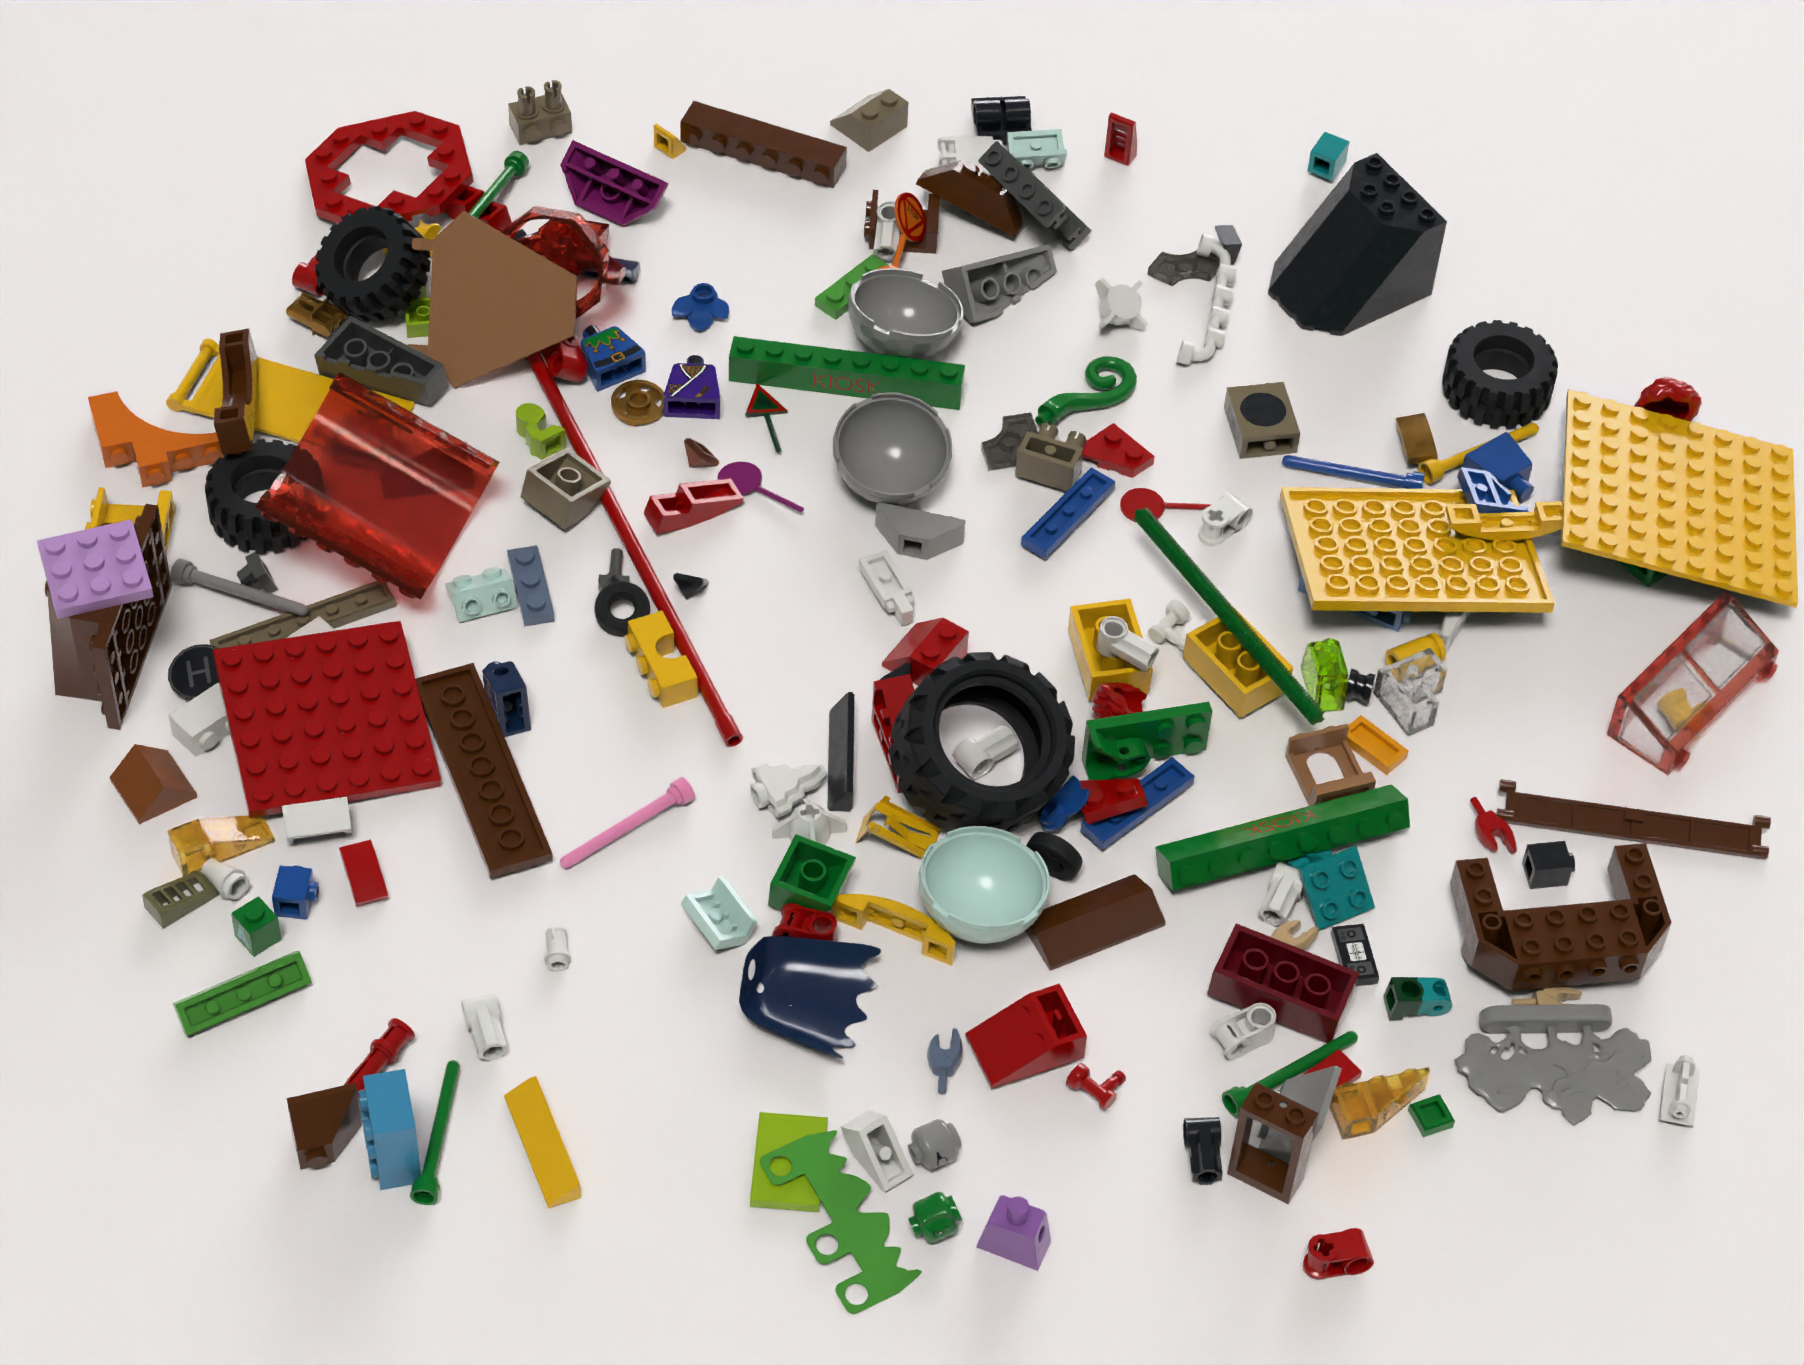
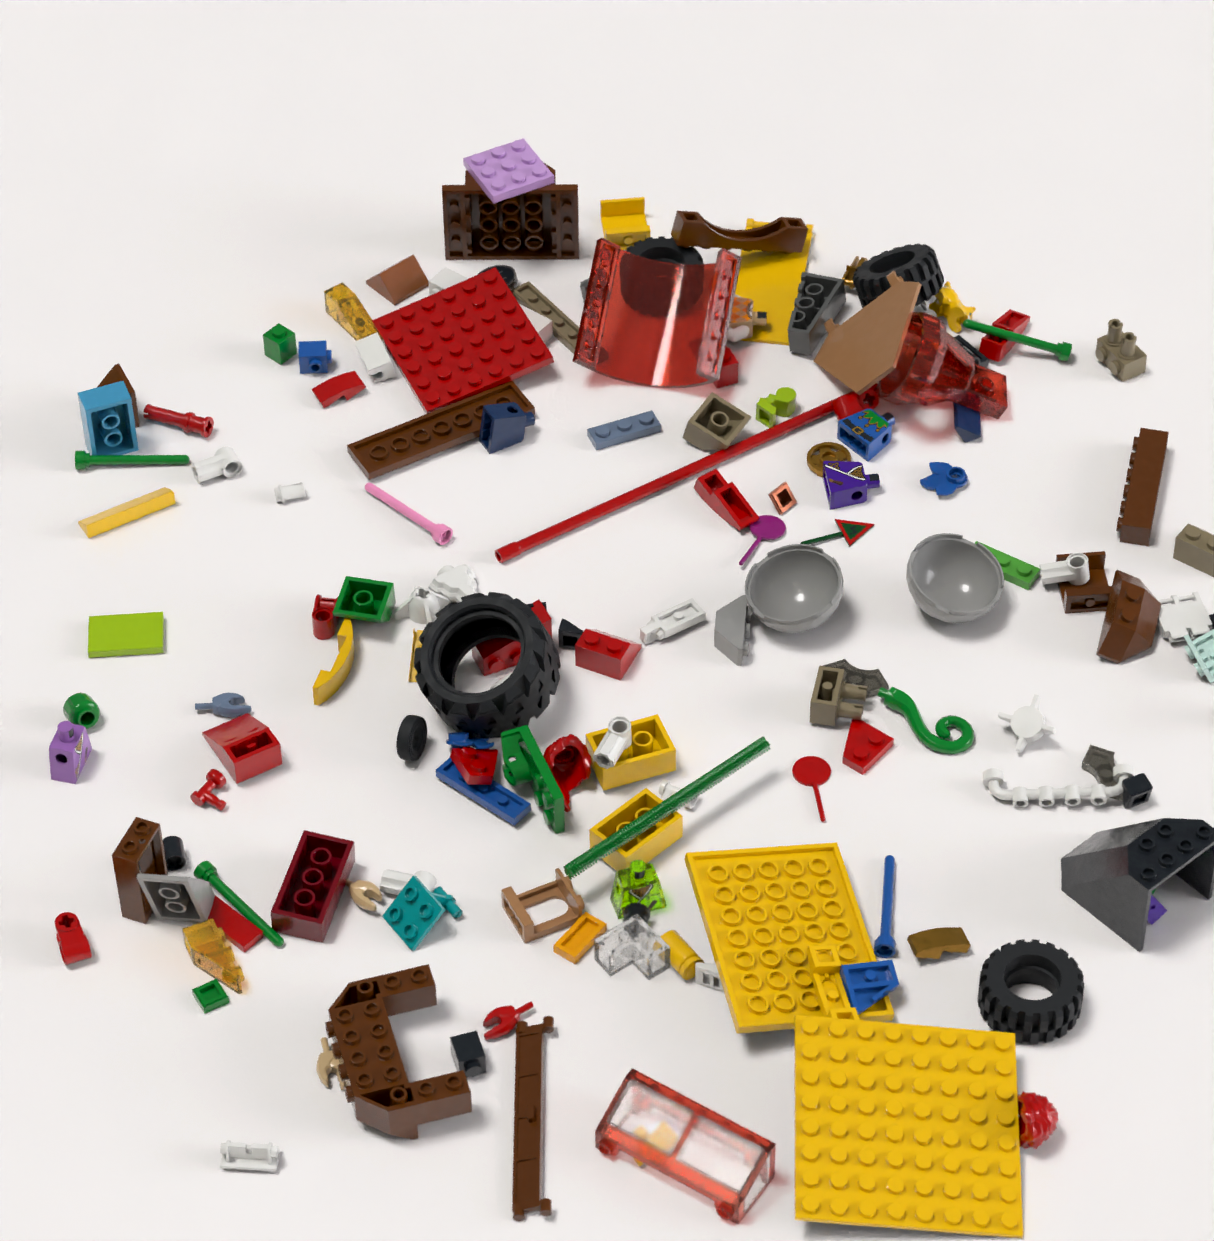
camera: 85 degrees right, 5 degrees down
orange arch [88,391,224,487] -> none
olive slope [142,870,218,928] -> none
light grey piece [170,558,308,616] -> none
bright green plate [173,951,312,1036] -> none
white cone [201,858,249,900] -> none
red plate [305,111,474,224] -> none
light aqua bracket [445,567,518,622] -> none
magenta wedge [560,140,669,227] -> none
black tyre [594,581,650,637] -> none
dark grey bar [598,548,630,591] -> none
yellow arch [624,611,698,708] -> none
yellow slope [653,123,687,159] -> none
black slope [673,573,709,600] -> none
light aqua bracket [681,877,757,950] -> none
green brick [729,336,965,410] -> none
dark blue piece [739,936,881,1059] -> none
bright green piece [760,1130,922,1314] -> none
white slope [840,1110,913,1192] -> none
piece [876,192,926,270] -> none
light grey head [908,1119,962,1170] -> none
light aqua piece [918,826,1050,944] -> none
light grey wedge [942,244,1057,323] -> none
dark grey fence [978,141,1092,251] -> none
blue plate [1021,467,1116,559] -> none
reddish brown slope [1025,874,1166,971] -> none
green brick [1155,784,1410,891] -> none
white piece [1198,492,1253,546] -> none
white piece [1210,1003,1276,1060] -> none
dark tan brick [1224,382,1300,459] -> none
tile [1331,924,1379,986] -> none
leg [1383,977,1452,1021] -> none
yellow piece [1418,423,1539,484] -> none
light grey plant [1454,1004,1651,1125] -> none
blue torso [1462,432,1534,500] -> none

